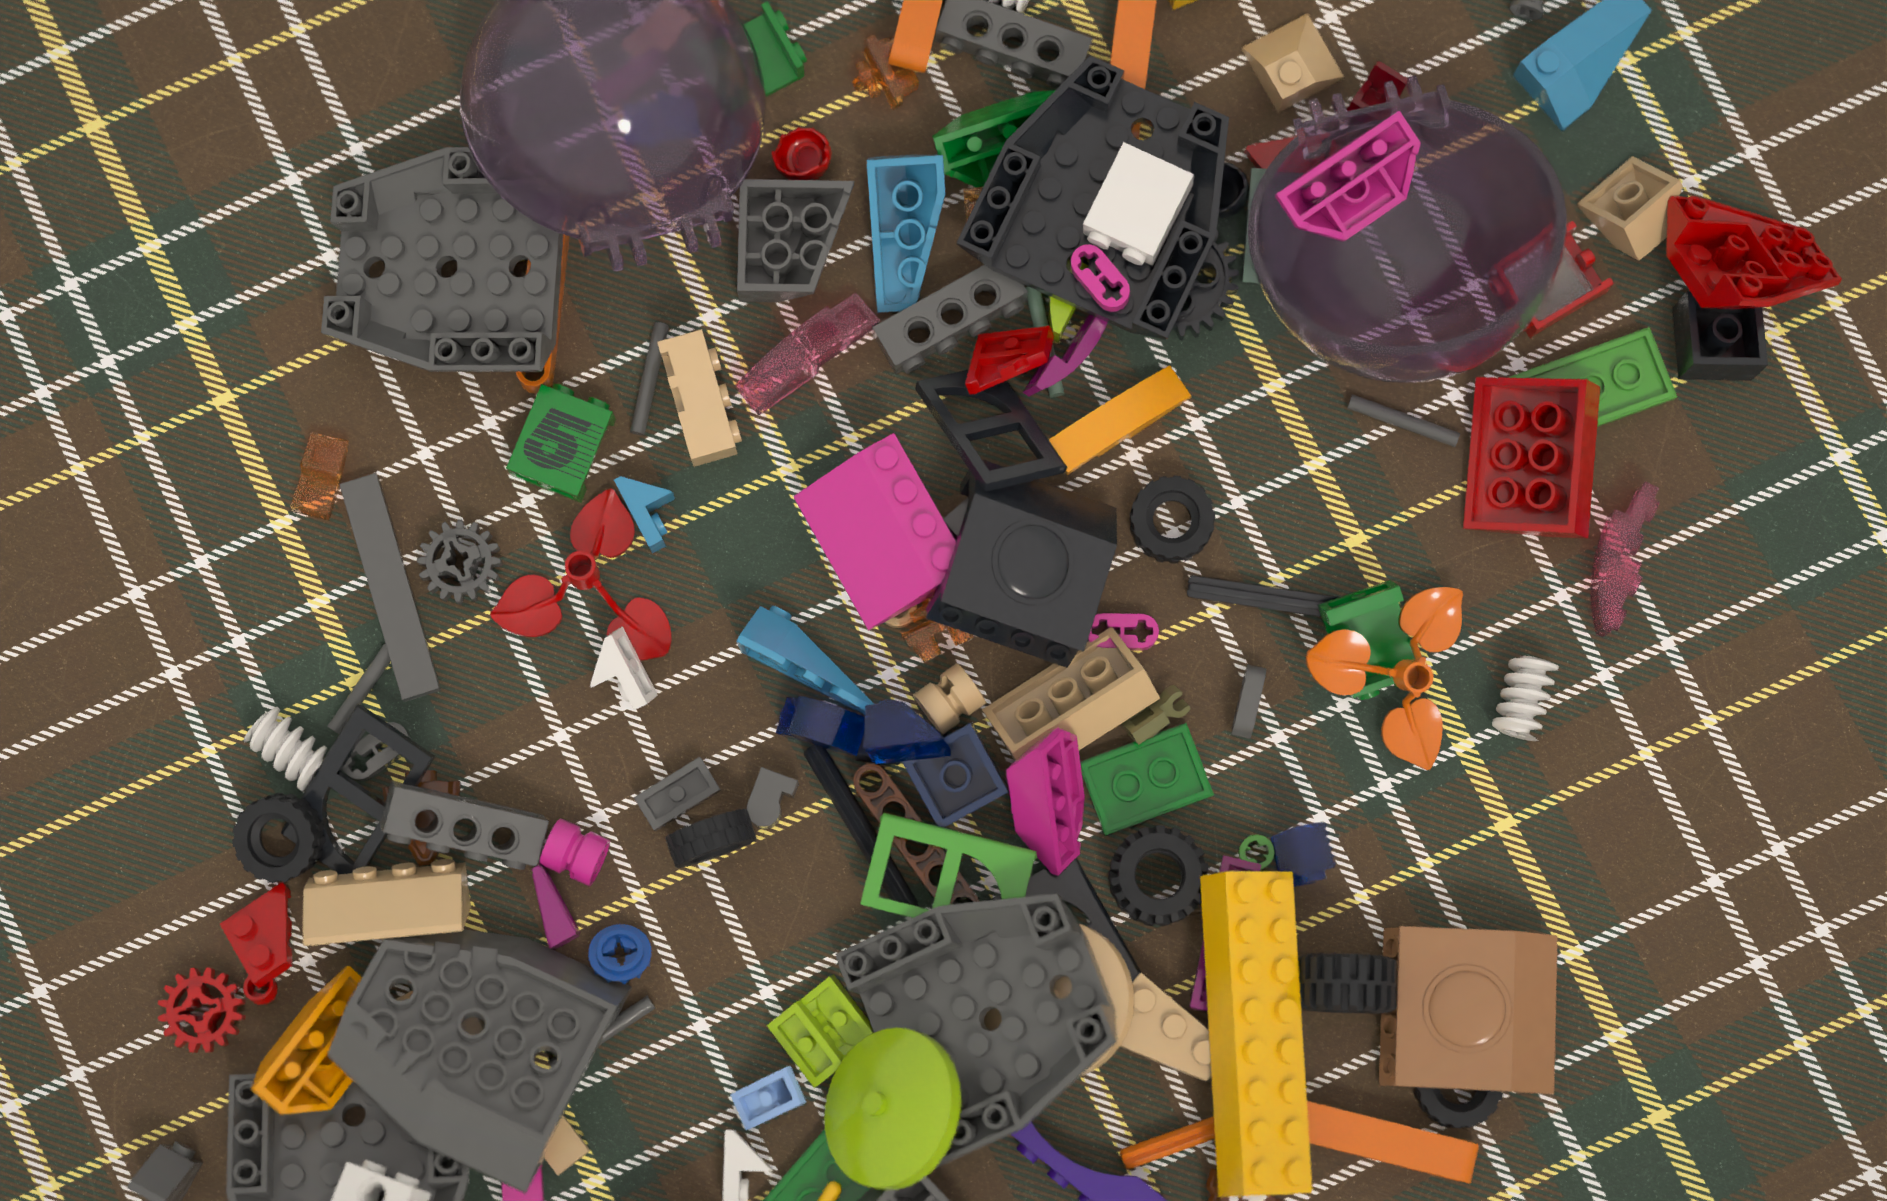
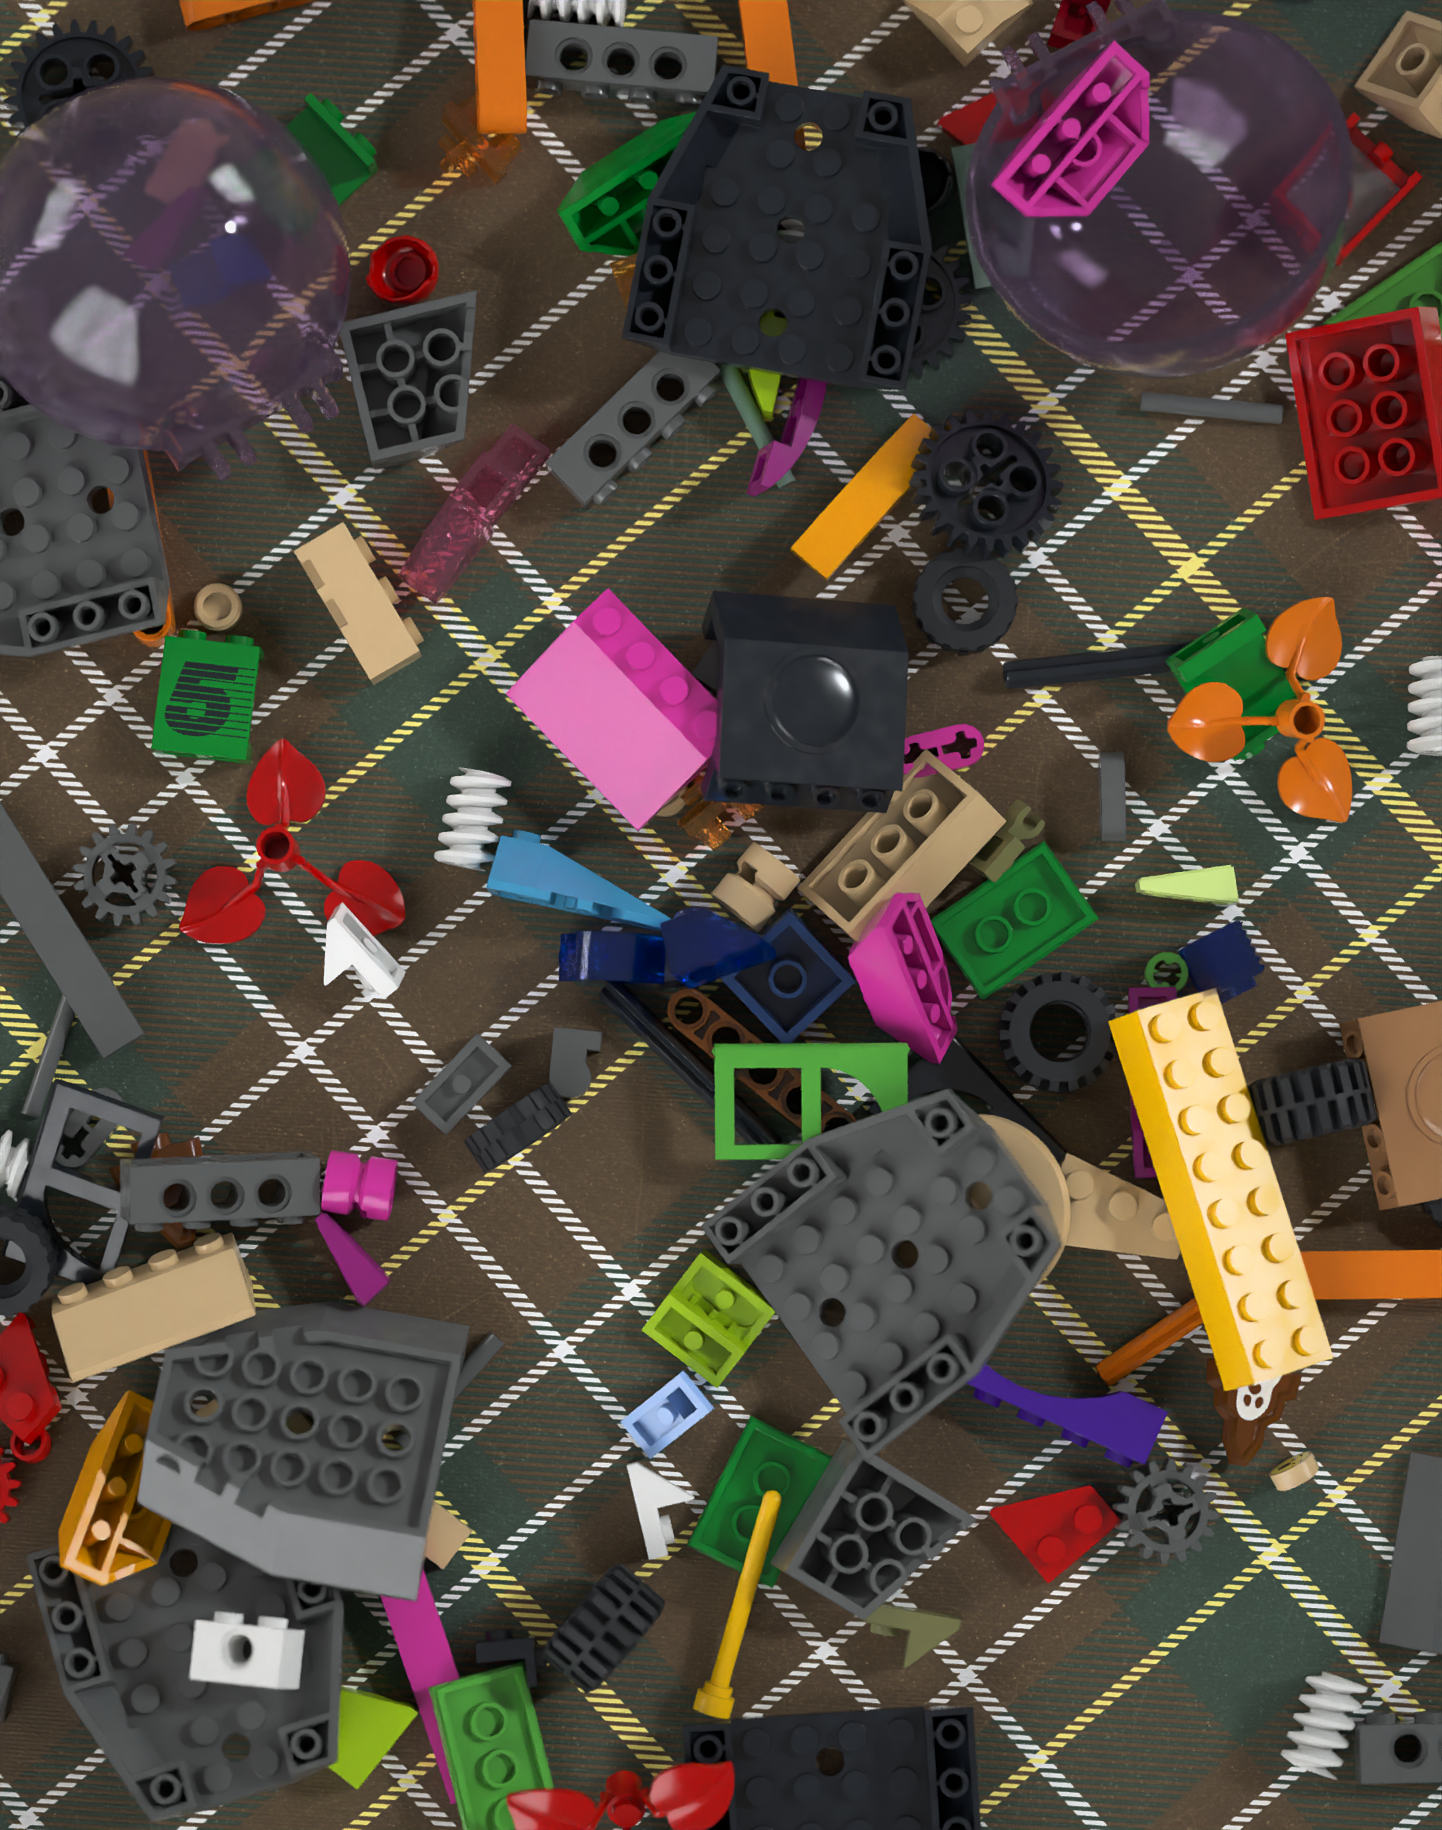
camera: 15 degrees left, 5 degrees up
blue gear [588,924,652,985] -> none
dark azure slope [614,476,675,553] -> none
dark grey bar [630,322,669,436] -> none
lime dish [824,1028,961,1190] -> none
dark azure wedge [867,155,946,313] -> none
black window [915,369,1067,492] -> none
red wing [965,326,1054,395] -> none
dark pink beam [1071,244,1130,312] -> none
white brick [1083,142,1194,266] -> none
none -> tan tile [194,583,243,632]
none -> white piece [434,767,512,871]
none -> black gear [909,409,1064,560]
none -> yellowish green slope [1135,865,1239,906]

